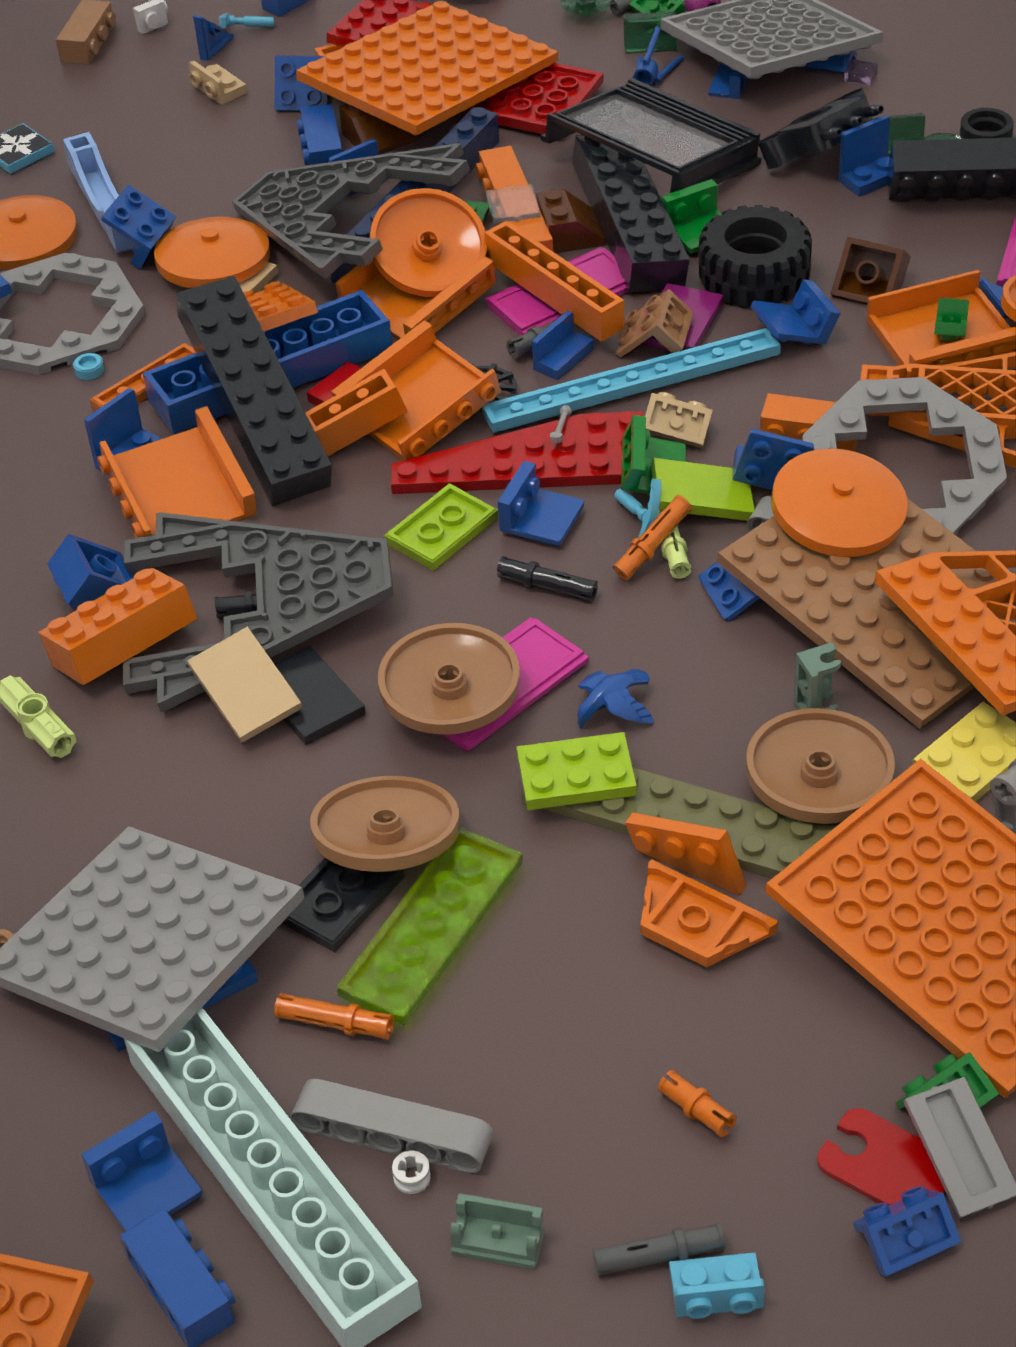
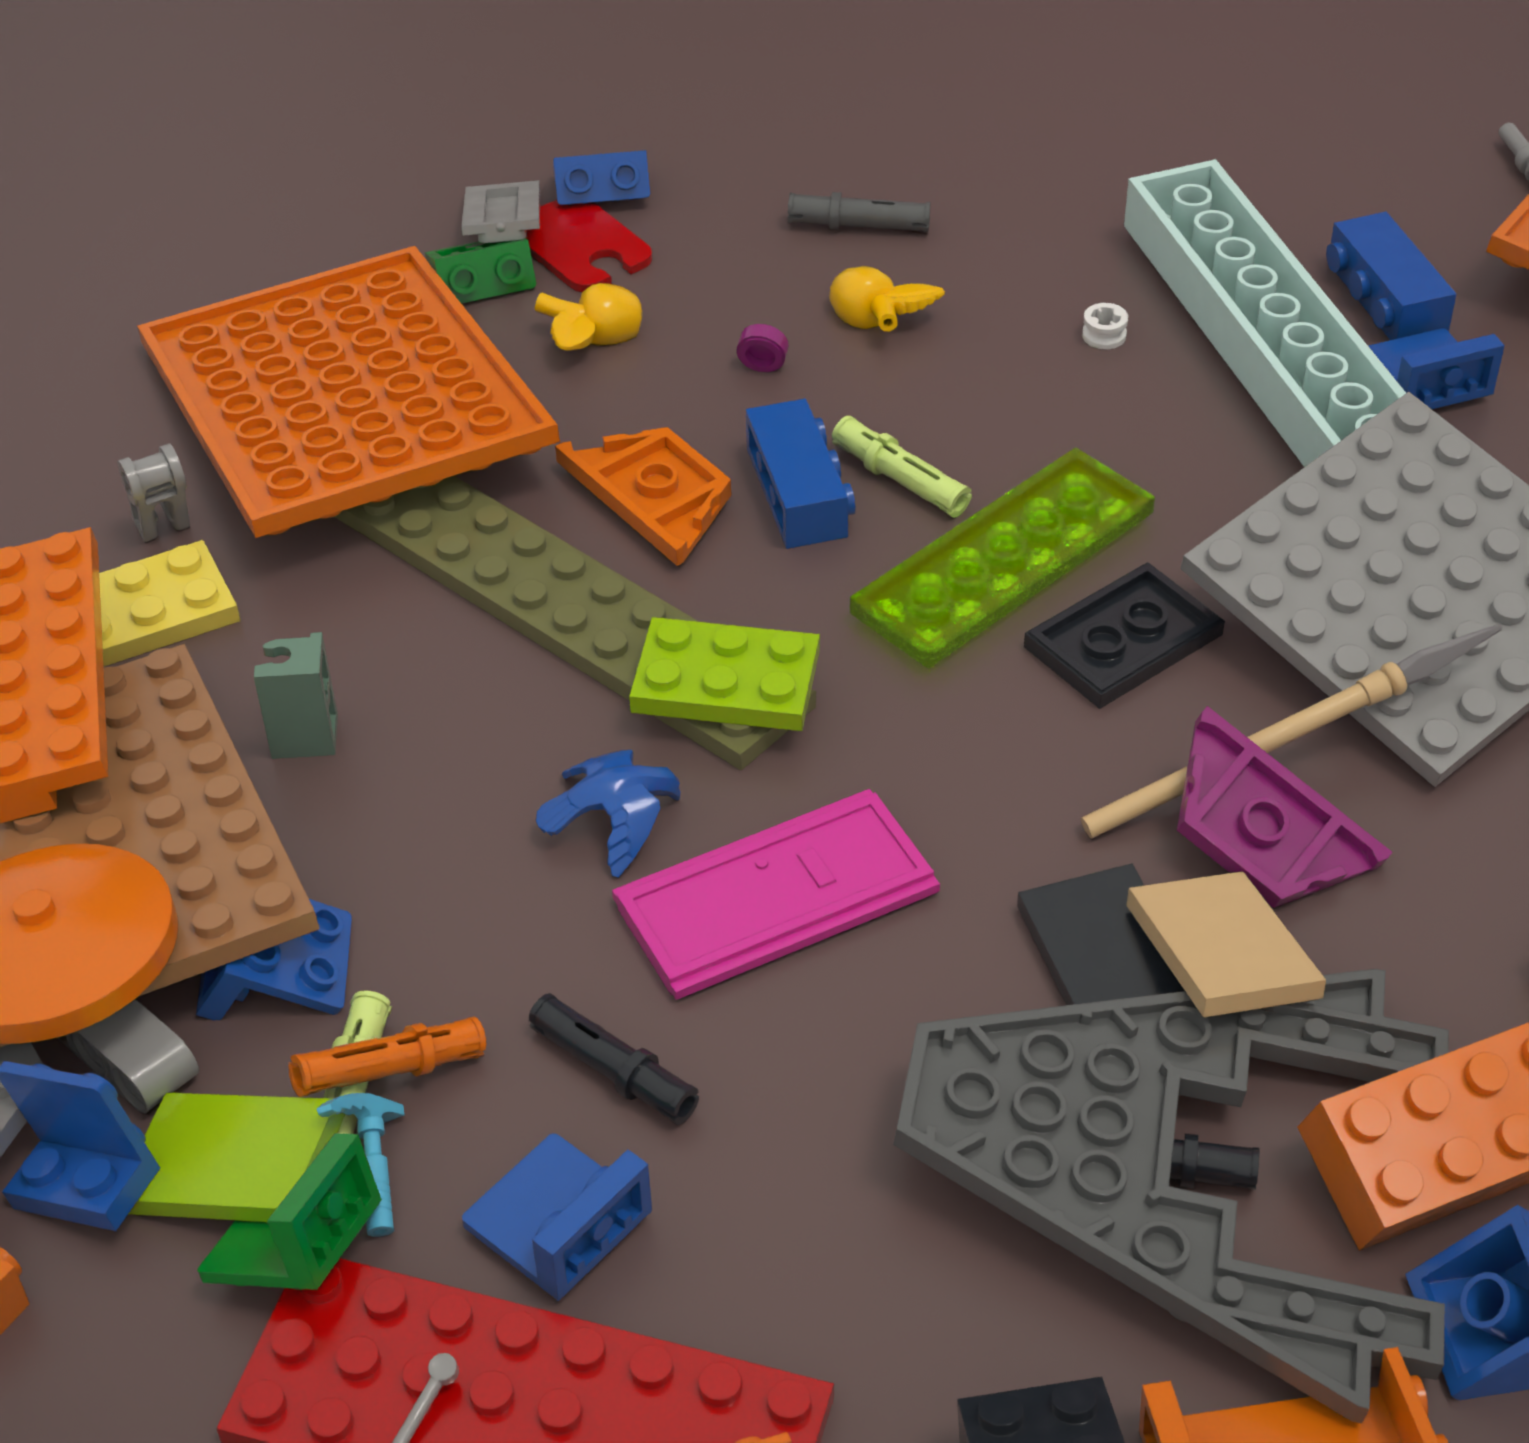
camera: 165 degrees left, 0 degrees up
orange pin [274,993,394,1040] -> none
light grey beam [290,1078,494,1173] -> none
medium nougat dish [310,776,460,872] -> none
medium nougat dish [378,623,520,735] -> none
lime tile [384,483,498,571] -> none
sand green hinge [450,1193,544,1270] -> none
orange wing [625,812,747,896] -> none
tan bracket [645,392,713,449] -> none
orange pin [658,1070,737,1138] -> none
medium azure bracket [669,1252,765,1319] -> none
medium nougat dish [746,708,895,824] -> none
none -> yellow piece [534,283,642,351]
none -> magenta tile [736,324,789,372]
none -> blue brick [746,398,856,549]
none -> yellow piece [829,266,945,332]
none -> yellowish green pin [831,415,972,518]
none -> tan piece [1081,624,1502,839]
none -> magenta wing [1177,706,1393,908]

